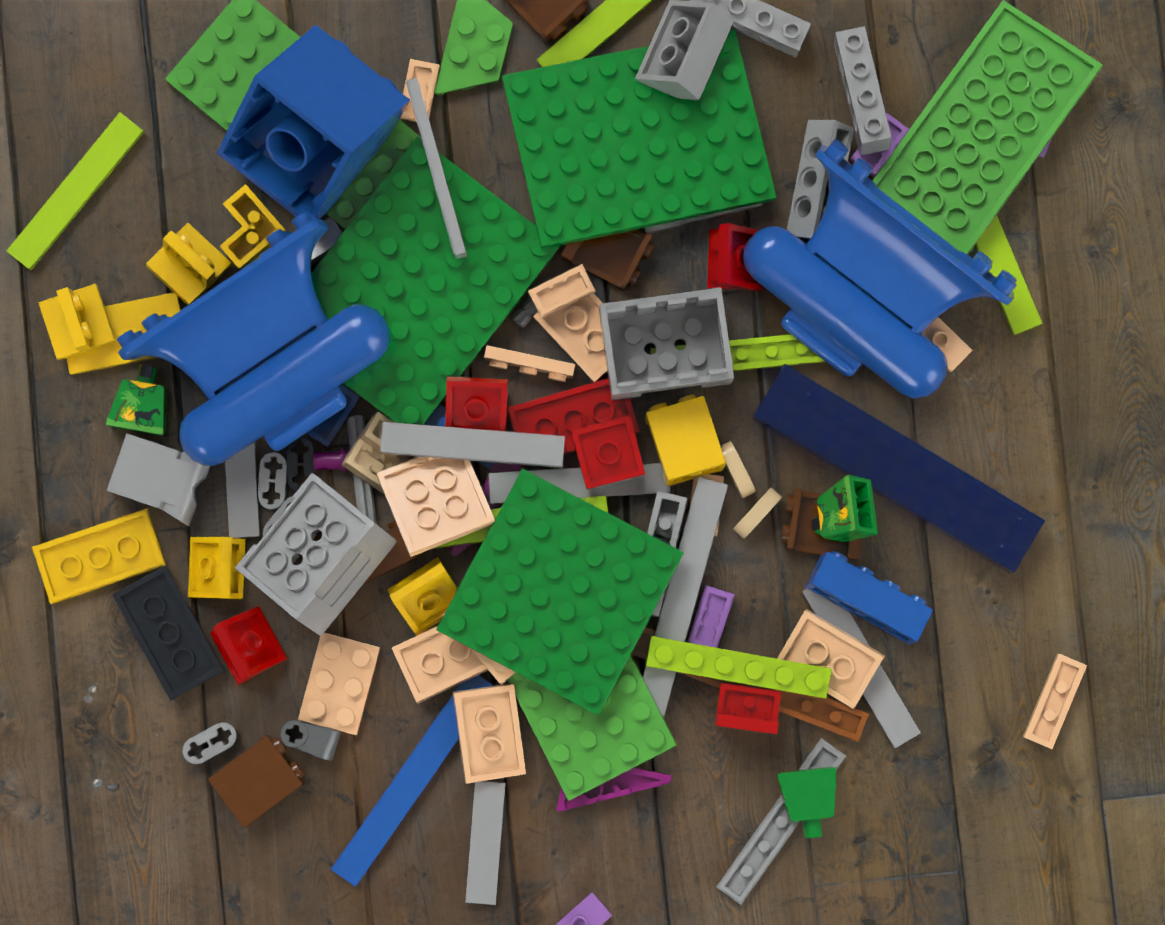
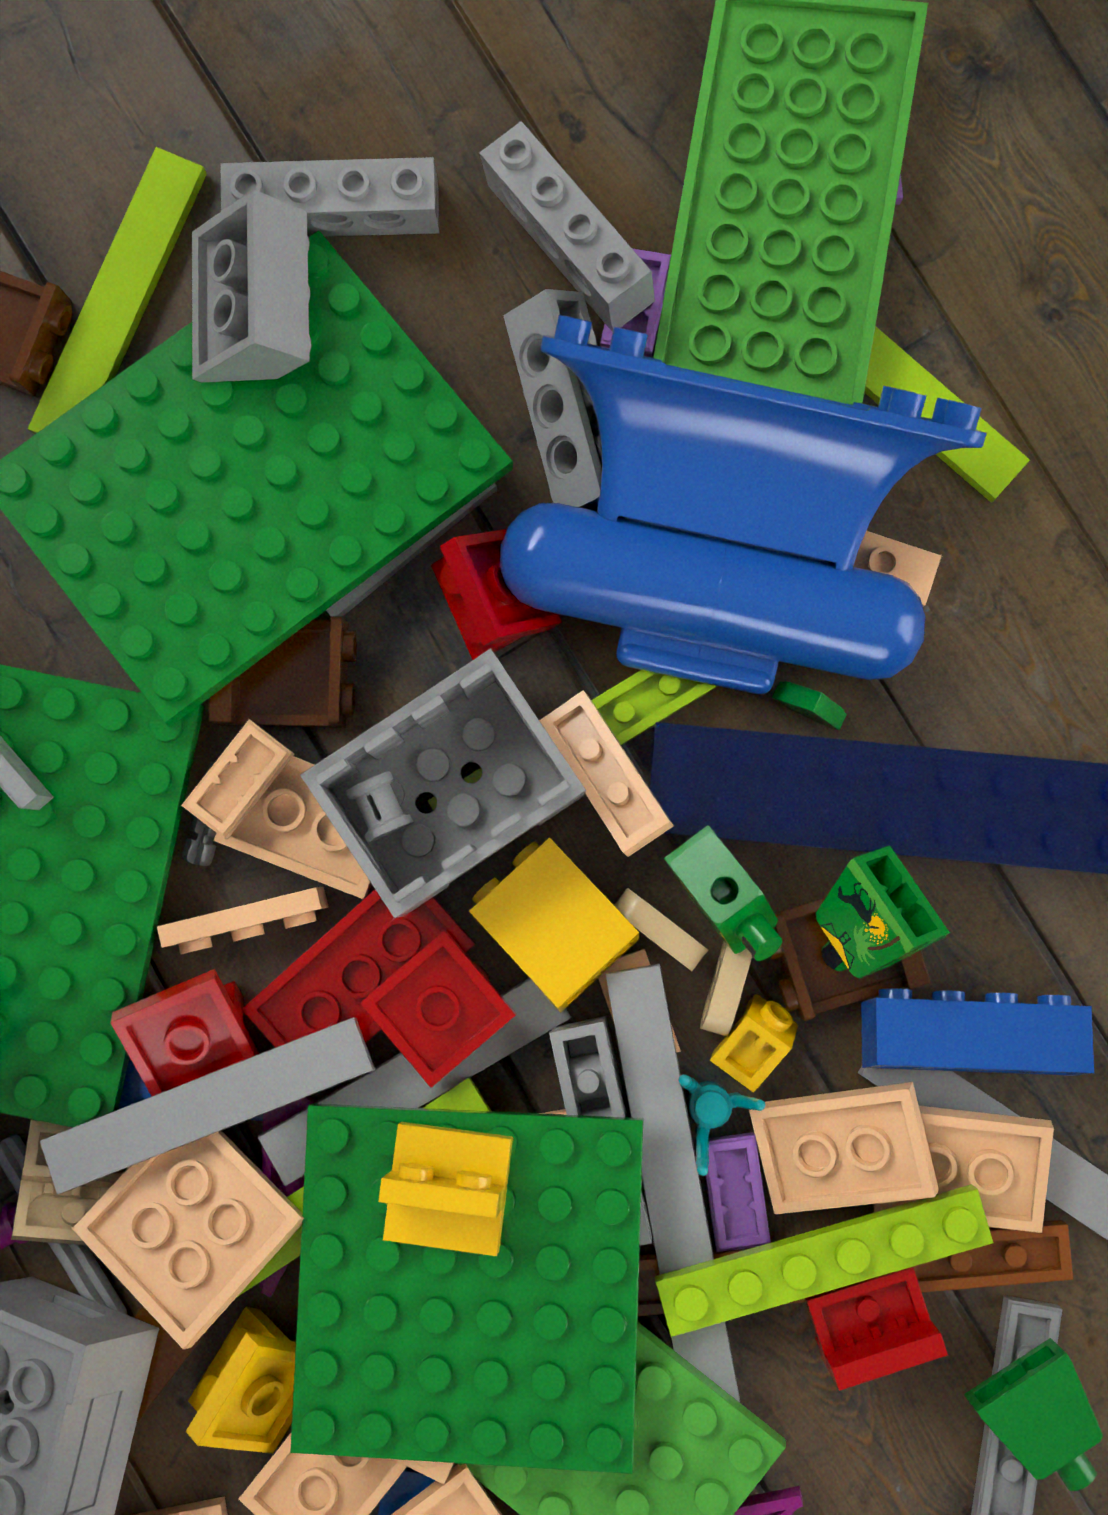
camera: 20 degrees left, 0 degrees up
none -> light grey bush [345,771,413,842]
none -> yellow bracket [378,1122,513,1256]
none -> light nougat plate [539,690,674,857]
none -> torso [664,825,782,961]
none -> teal plant [678,1074,766,1176]
none -> yellow bracket [710,994,798,1093]
none -> light nougat plate [749,1082,939,1214]
none -> green tile [772,681,847,730]

